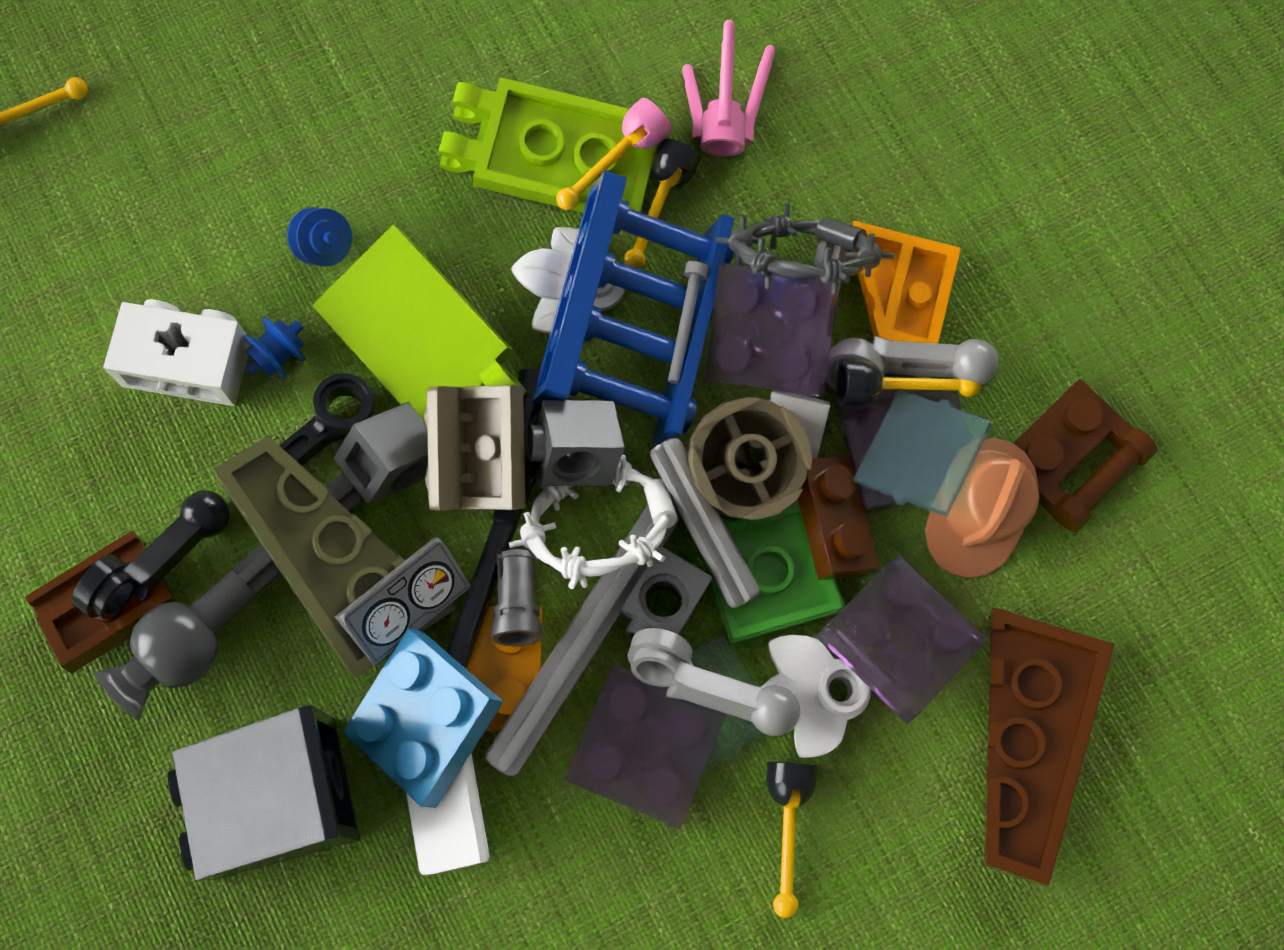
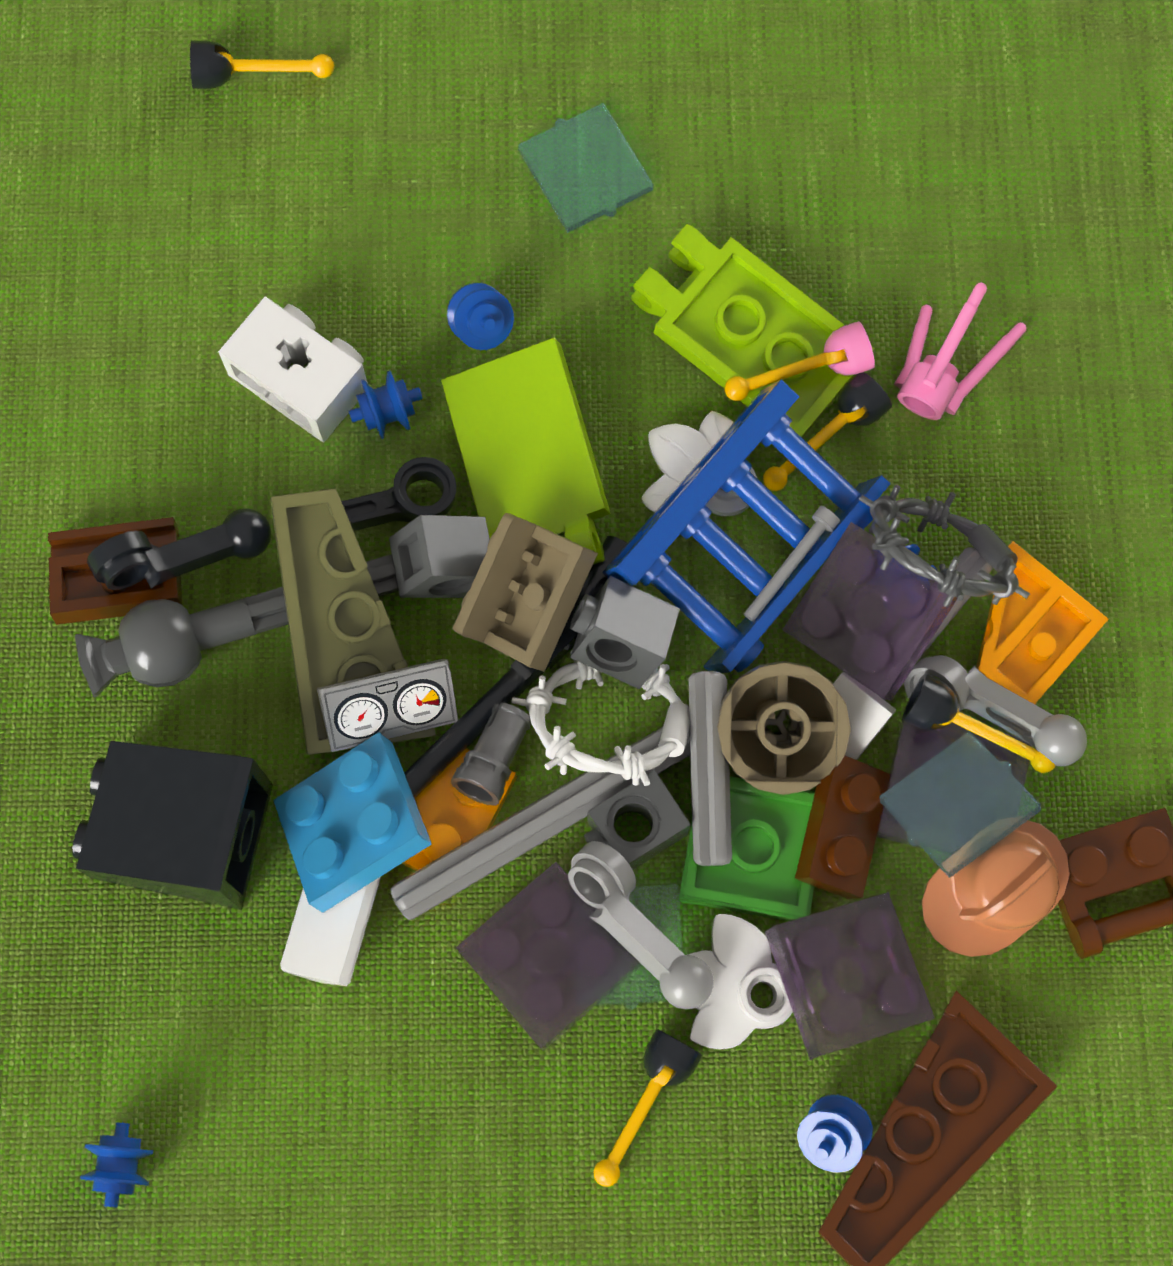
camera: 30 degrees right, 0 degrees up
none -> clear light blue piece [518,103,653,233]
none -> wheel [797,1095,873,1173]

